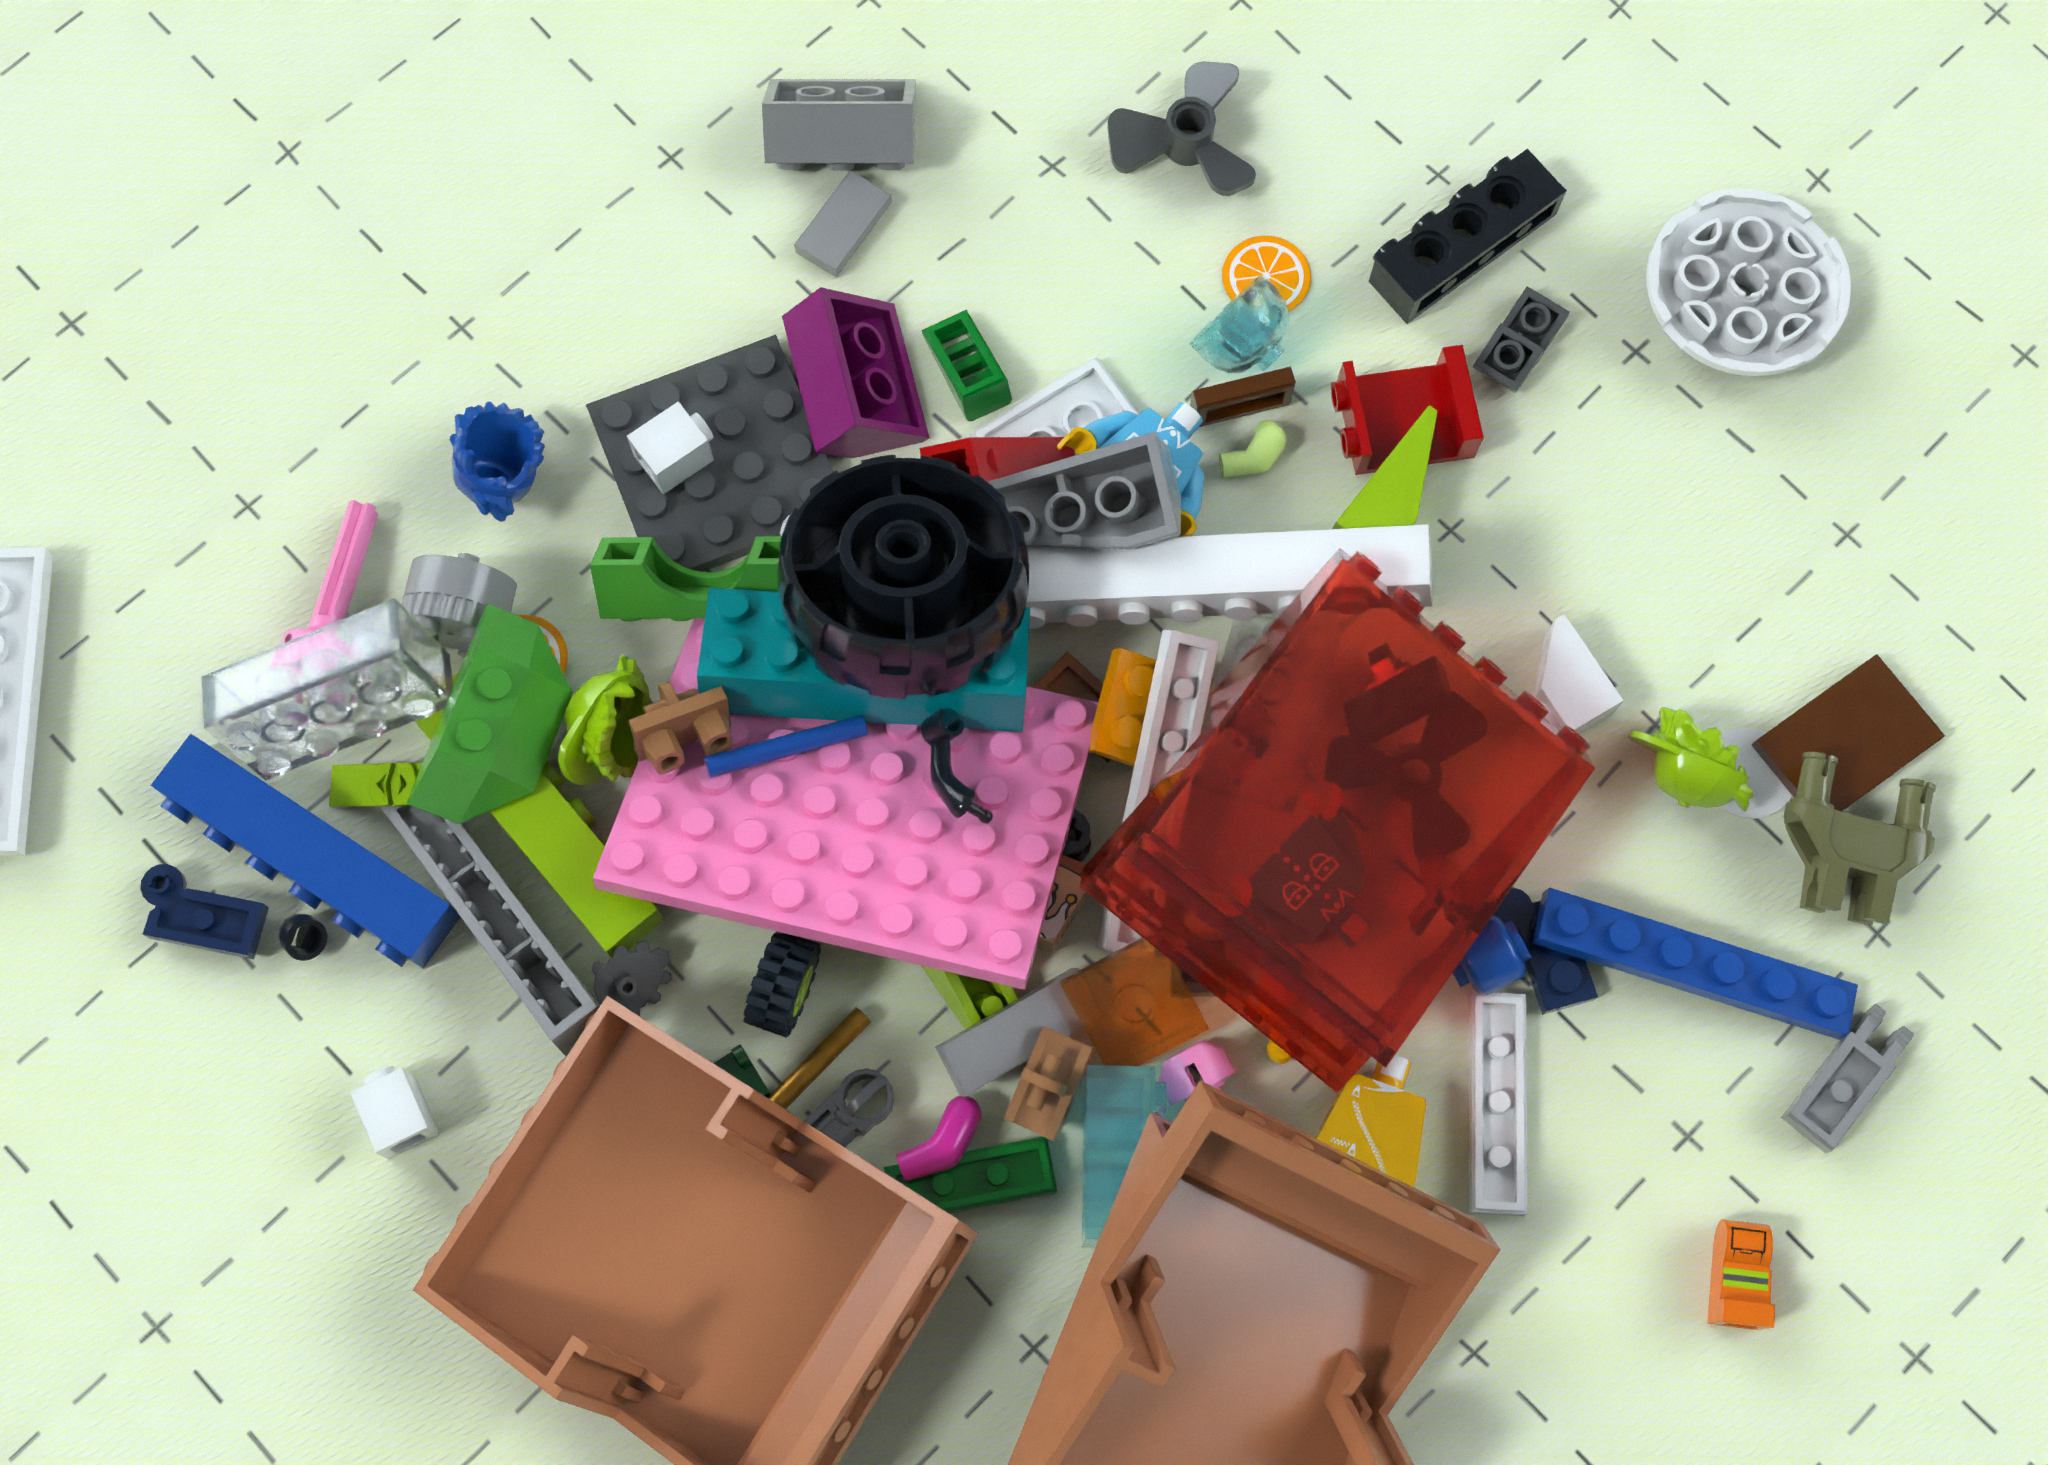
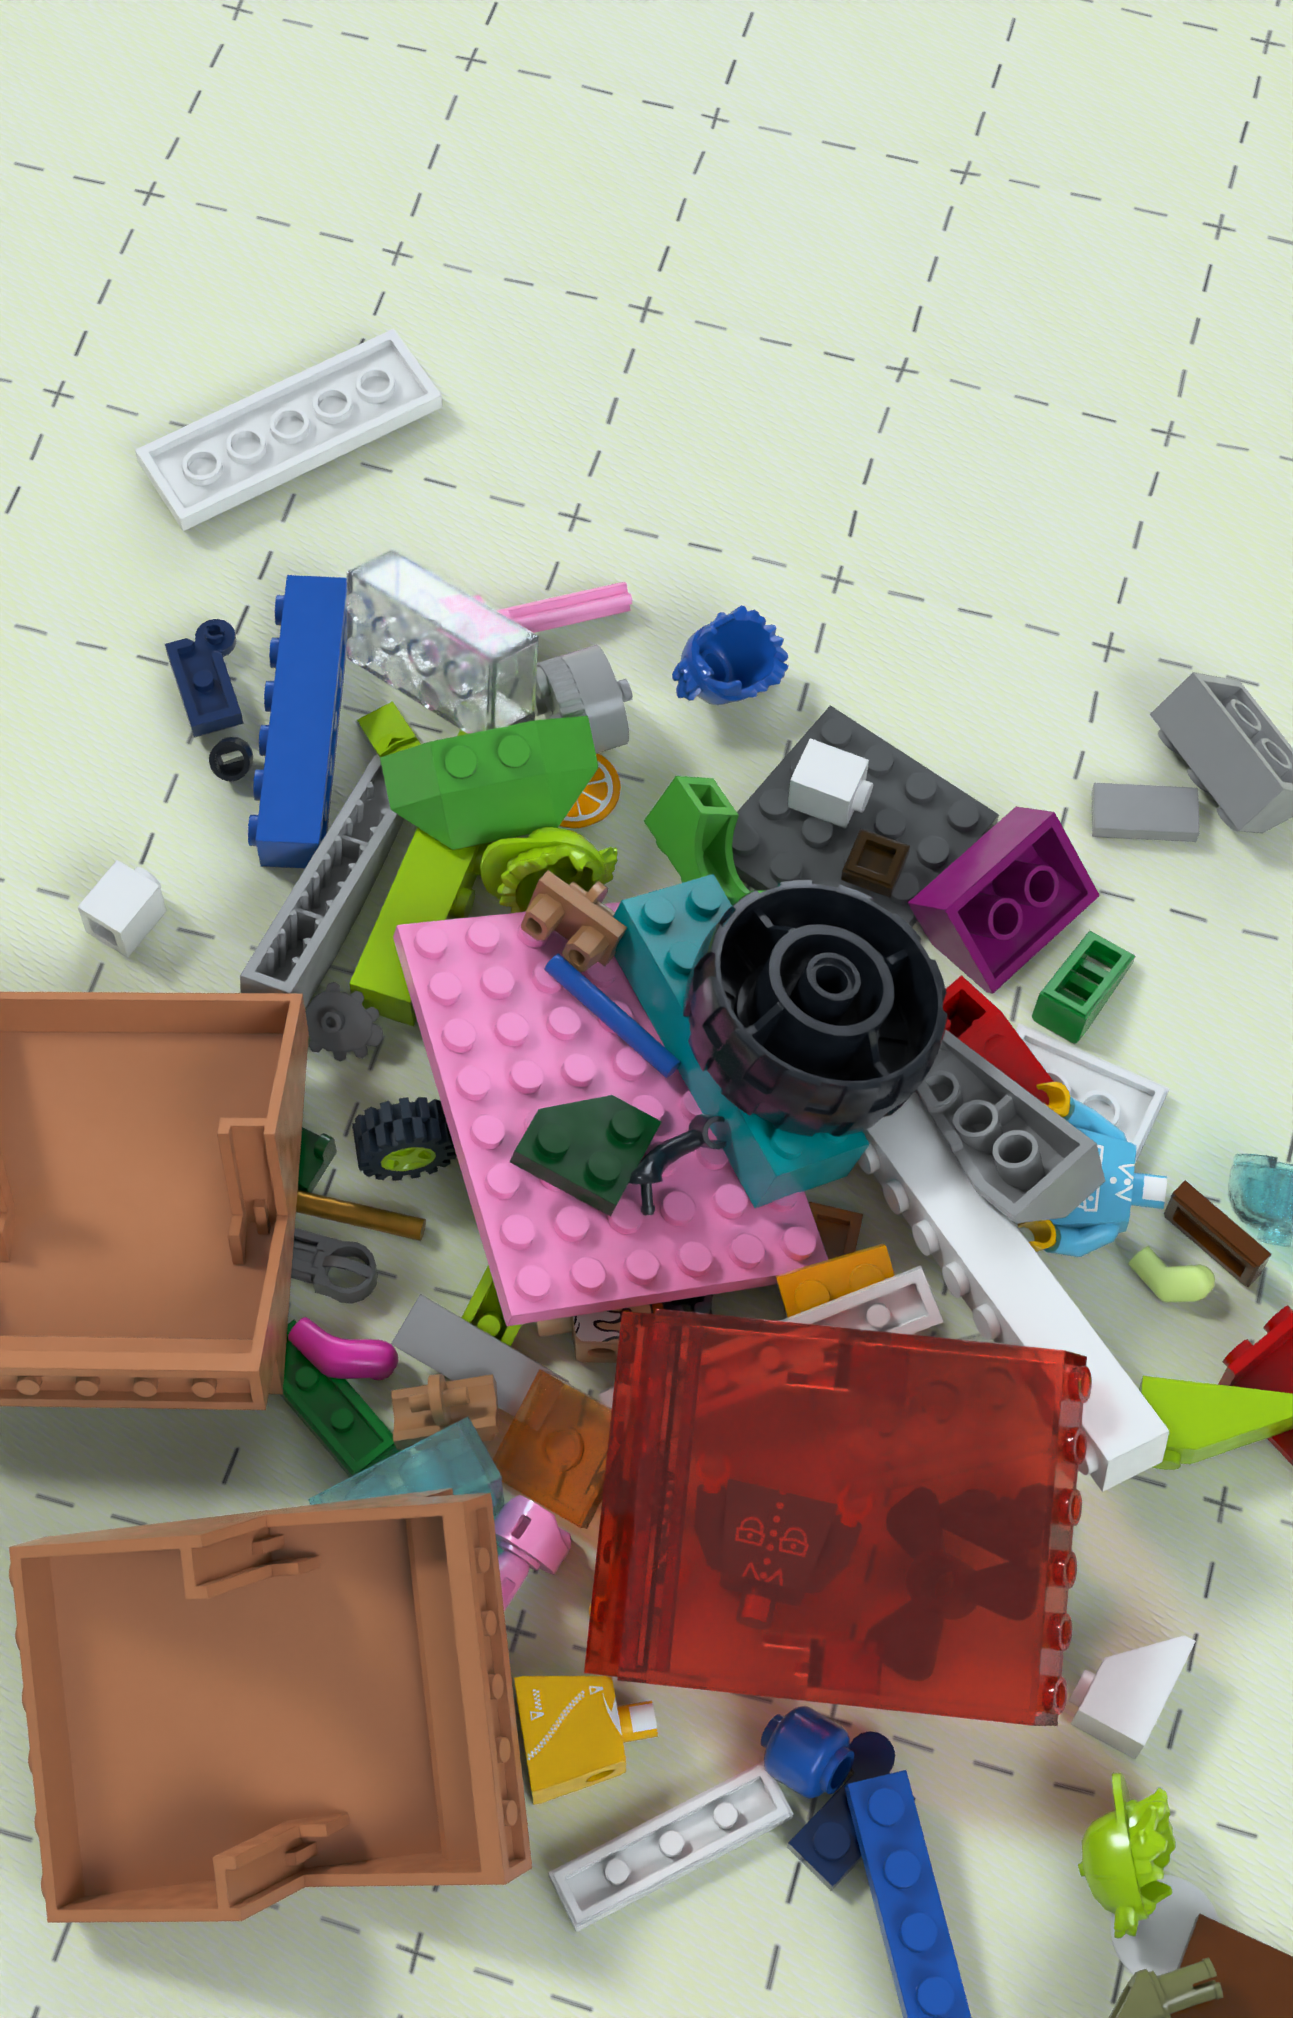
camera: 60 degrees right, 10 degrees down
none -> dark green plate [510,1095,662,1217]
none -> dark brown tile [841,828,910,898]

